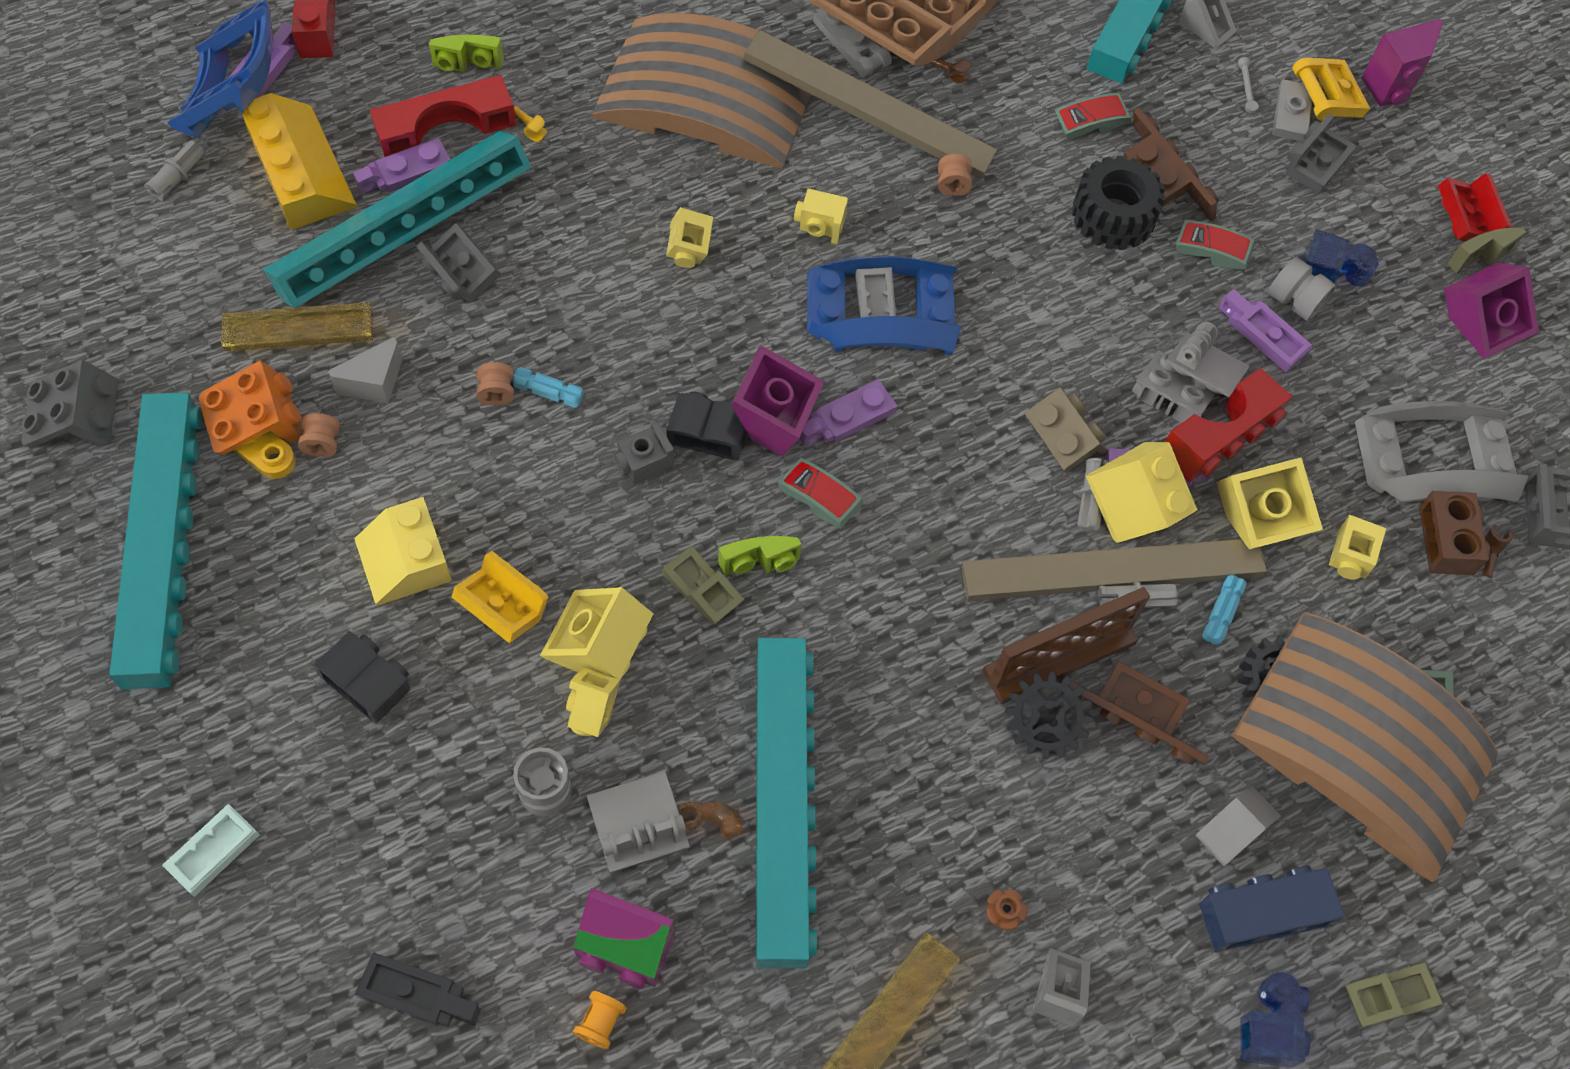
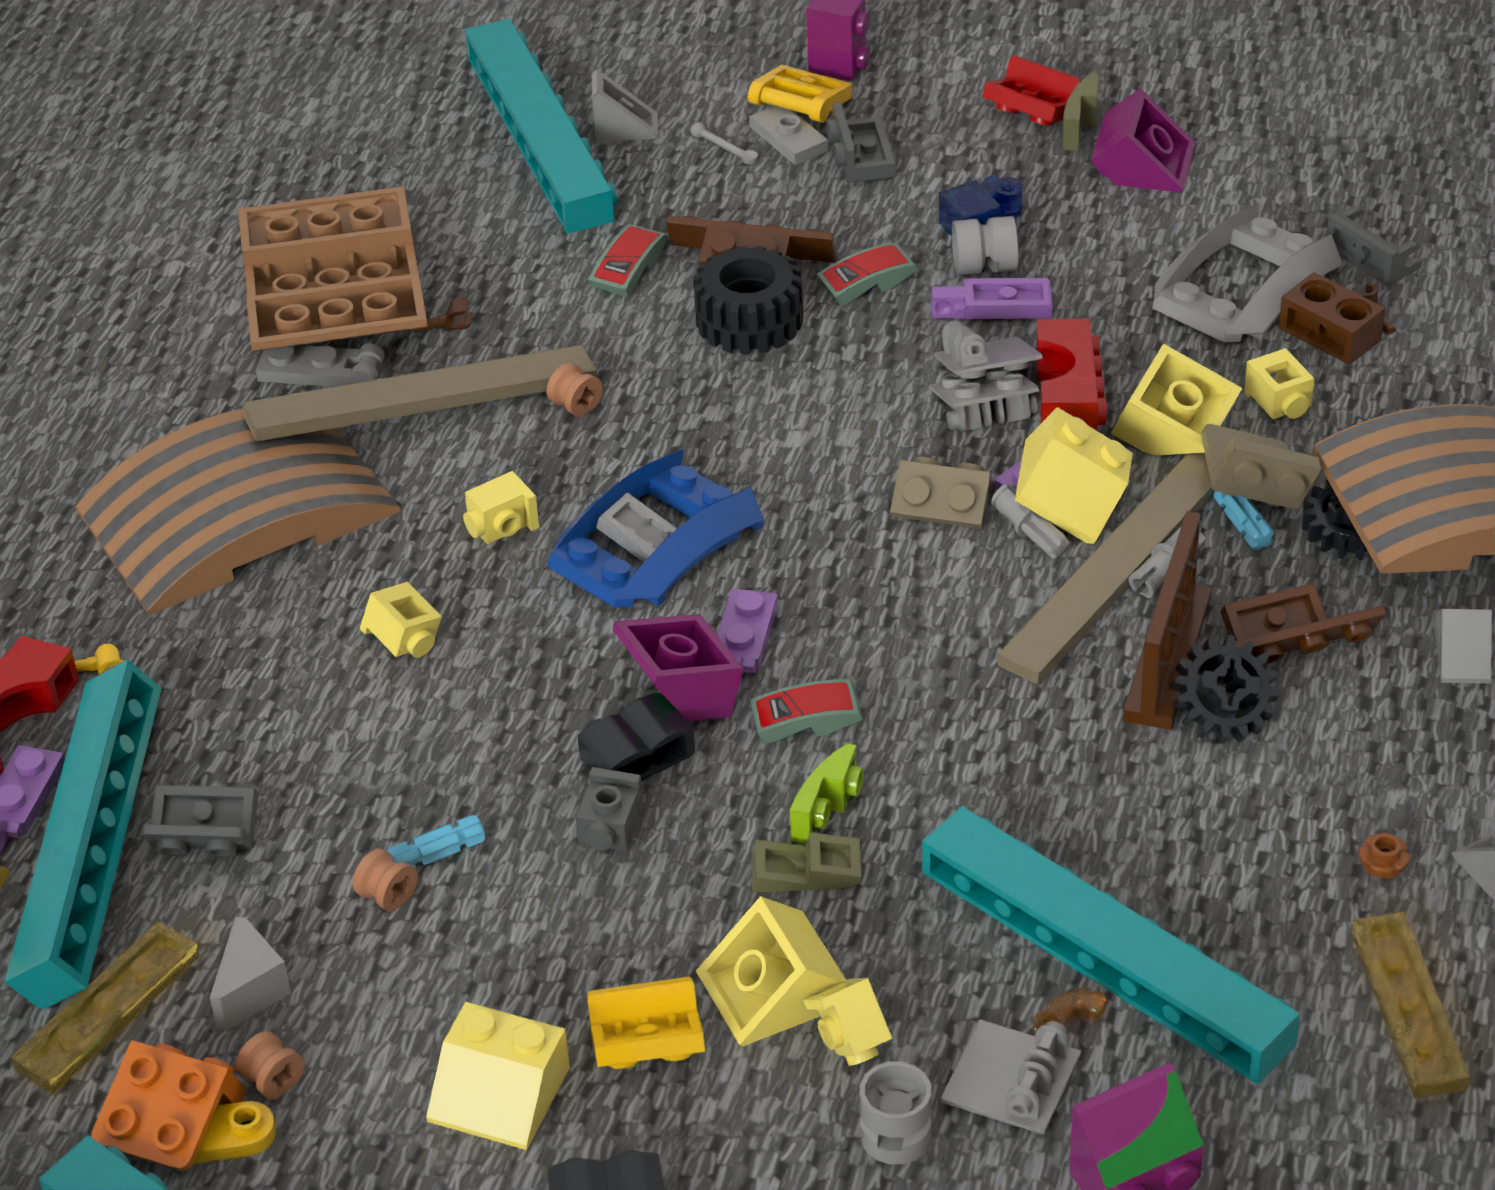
camera: 40 degrees left, 20 degrees down
none -> dark tan bracket [1201,424,1321,510]

